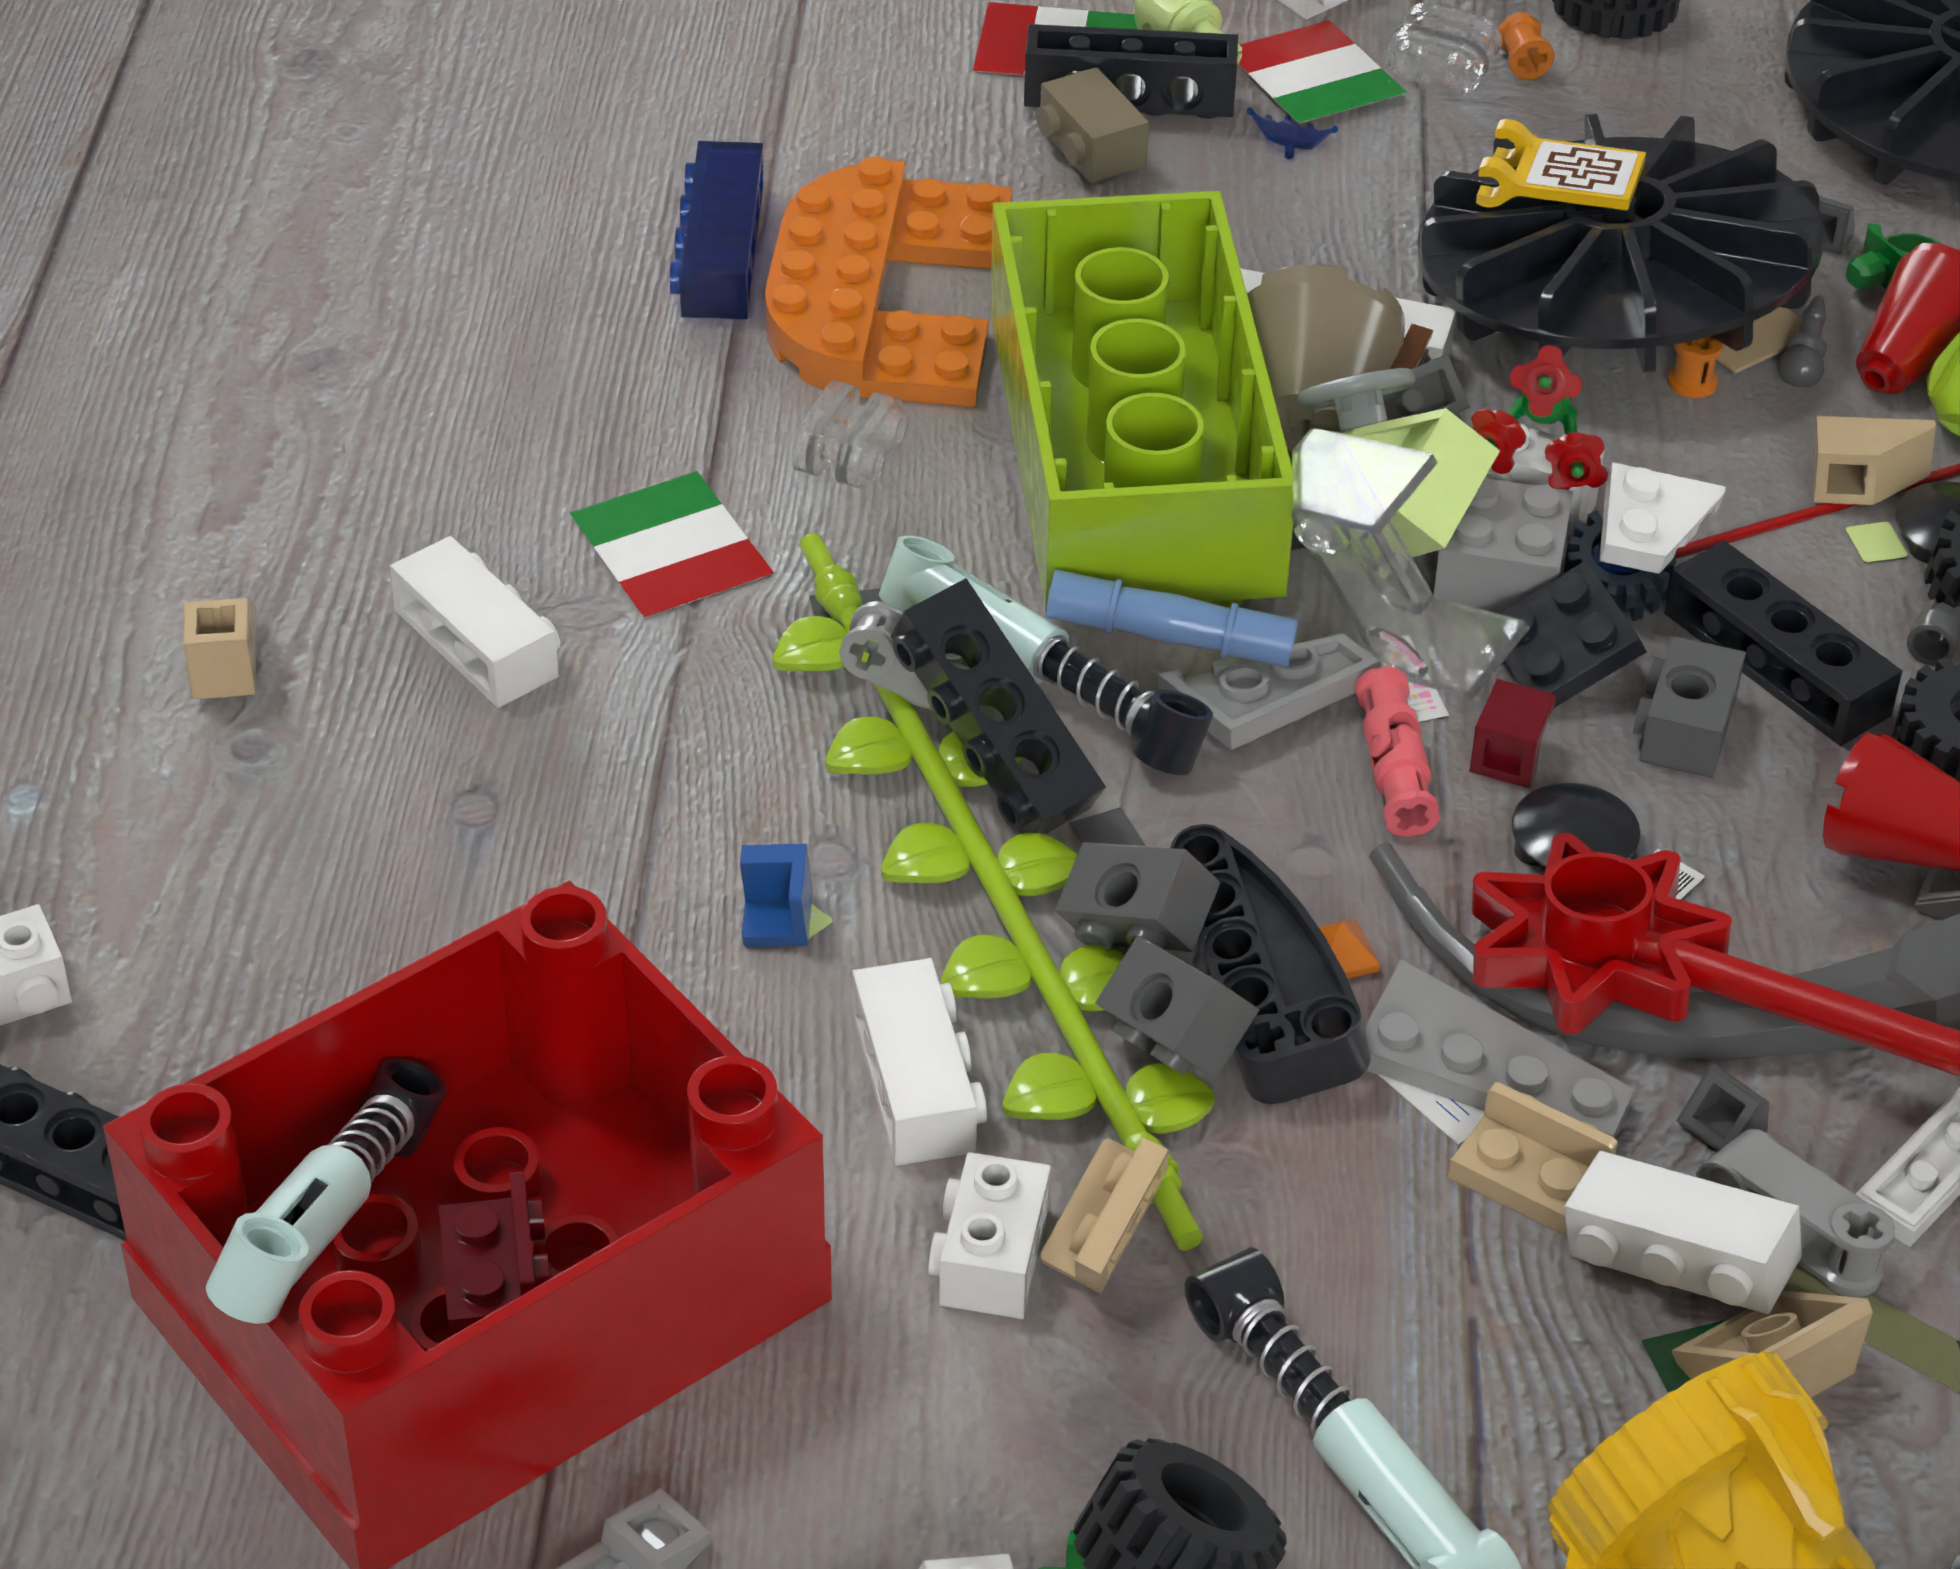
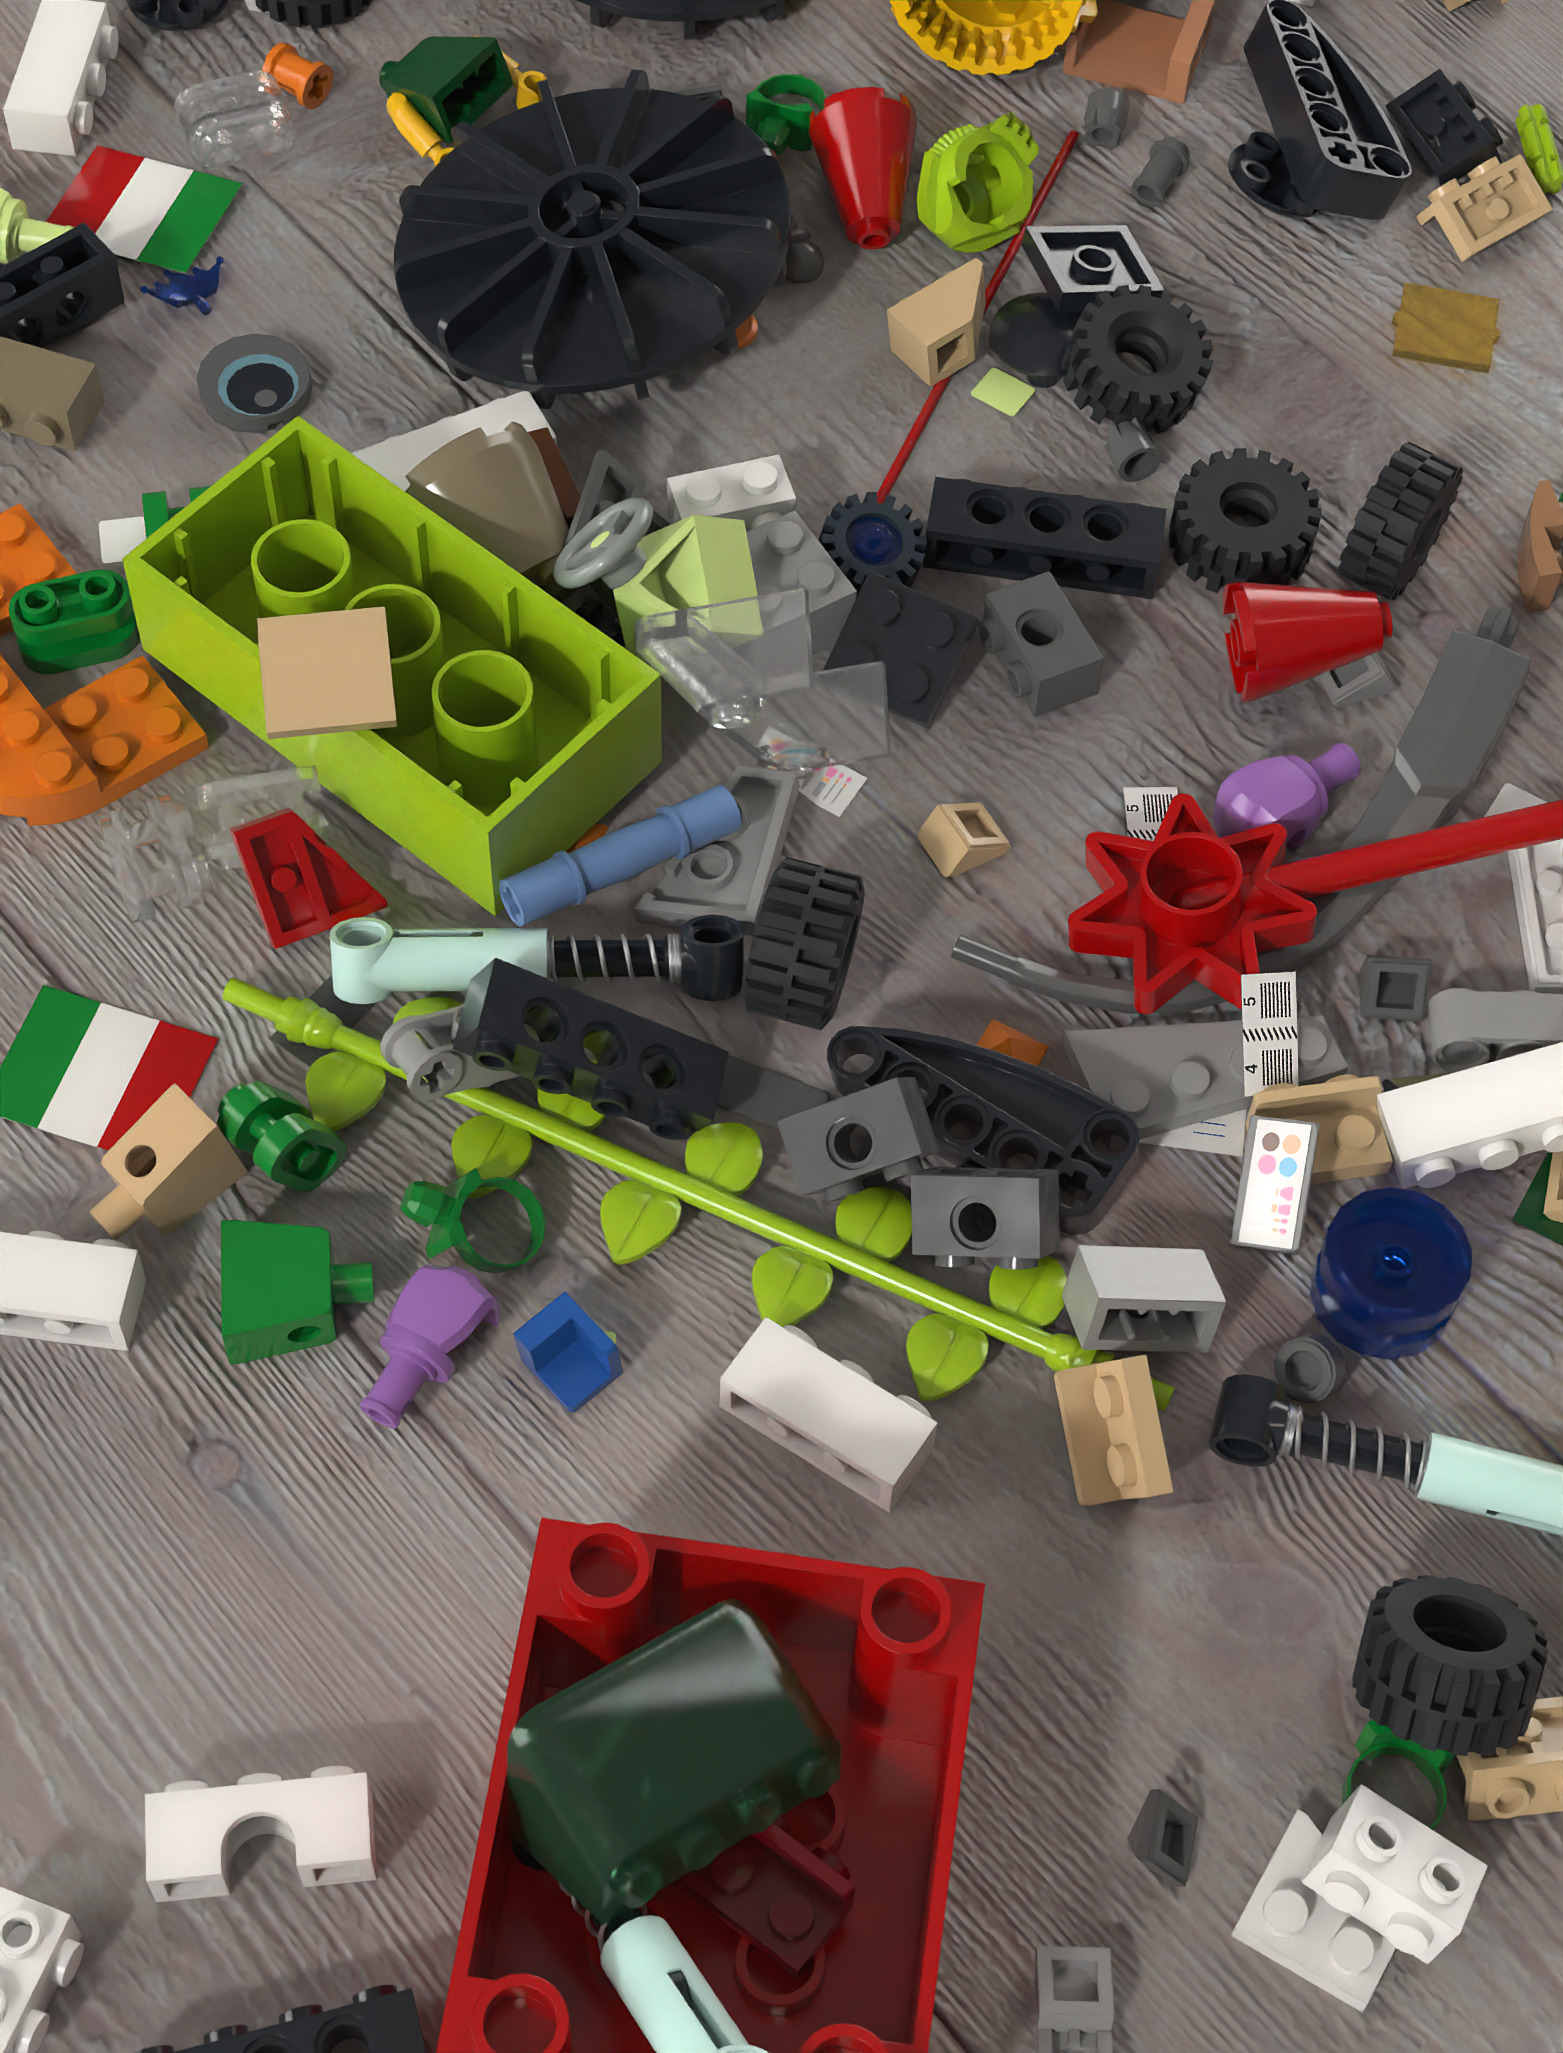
camera: 45 degrees left, 15 degrees up
white brick [928,1152,1051,1319] -> none
coral piece [1355,666,1440,837] -> none
dark red panel [1469,679,1556,788] -> none
red plant [1471,345,1608,490] -> none
flag [1476,119,1646,211] -> none
black dish [1512,783,1640,868] -> none
white wing [1599,462,1725,574] -> none
none -> green brick [8,569,139,675]
none -> tan torso [89,1083,248,1241]
none -> white arch [145,1766,377,1902]
none -> clear brick [193,765,330,871]
none -> dark grey tile [196,334,312,433]
none -> green brick [217,1081,347,1192]
none -> green torso [221,1220,375,1365]
none -> red wing [229,807,388,949]
none -> tan slope [257,606,397,739]
none -> medium lavender piece [359,1264,501,1429]
none -> dark green torso [379,36,547,168]
none -> green piece [400,1168,546,1274]
none -> clear green windscreen [507,1598,842,1925]
none -> black tyre [743,857,865,1030]
none -> tan slope [917,802,1011,878]
none -> light grey brick [1062,1245,1226,1353]
none -> dark grey slope [1127,1789,1198,1887]
none -> medium lavender piece [1213,743,1361,851]
none -> slope [1230,1115,1320,1255]
none -> white sticker [1241,972,1299,1097]
none -> dark grey tile [1274,1334,1346,1403]
none -> clear blue wheel [1310,1187,1473,1360]

